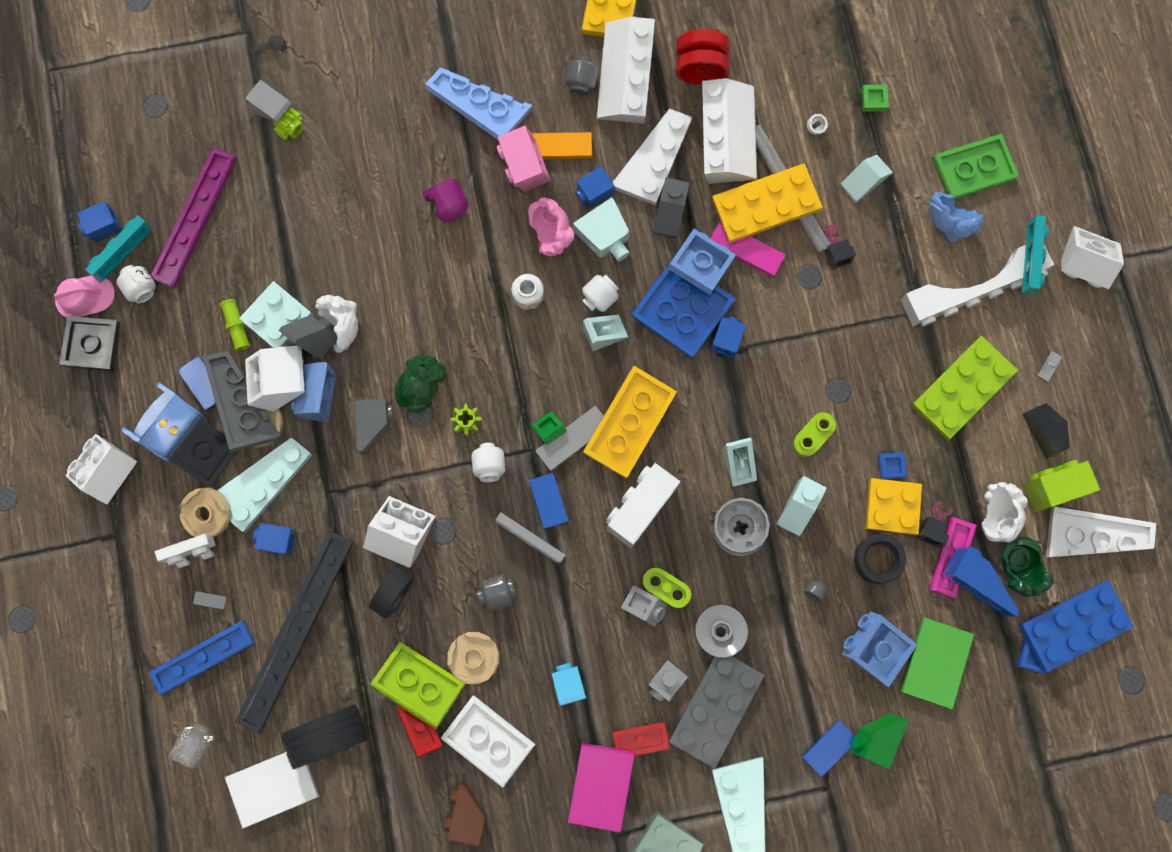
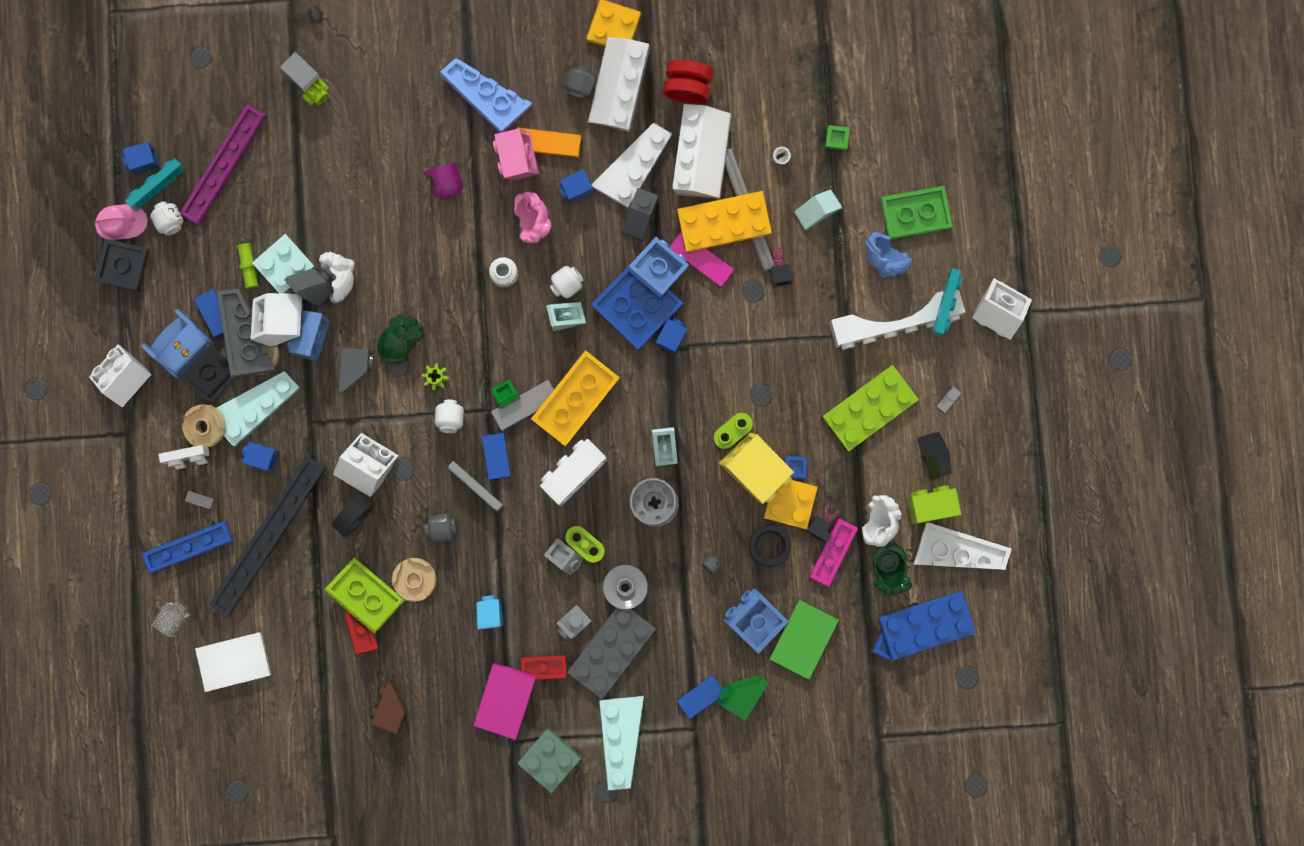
camera: 10 degrees right, 5 degrees up
black tyre [281,704,368,770] -> none
white tile [441,695,535,788] -> none
light aqua torso [573,198,630,262] -> none
light aqua slope [776,476,827,536] -> none
blue slope [942,546,1020,617] -> none
none -> light yellow slope [718,432,794,504]

